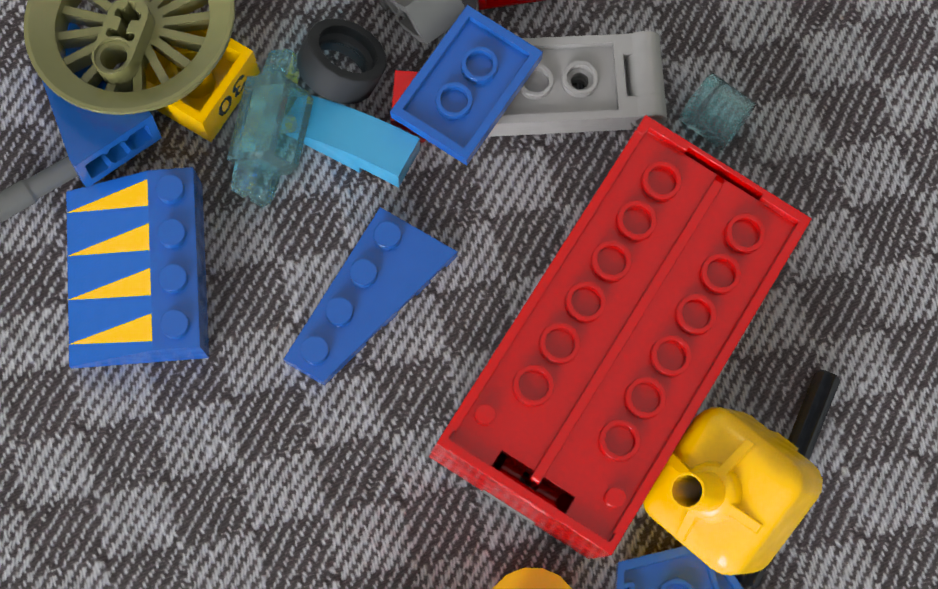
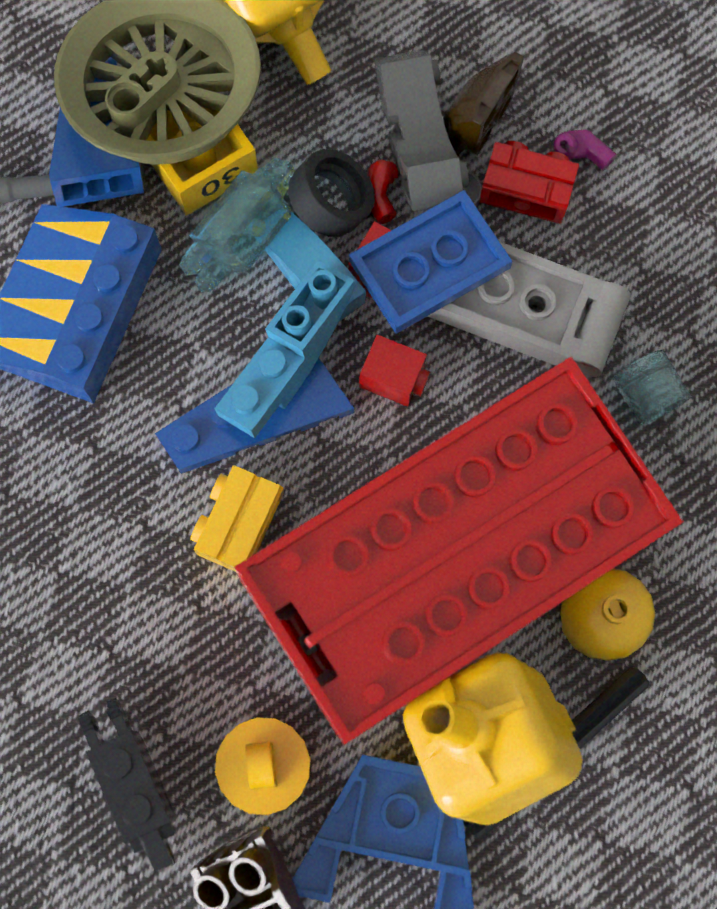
camera: 25 degrees right, 0 degrees up
none -> yellow brick [190,466,284,572]
none -> dark azure slope [214,259,356,438]
none -> red brick [359,335,431,407]
none -> red arm [367,159,398,225]
none -> yellow cylinder [560,568,655,661]

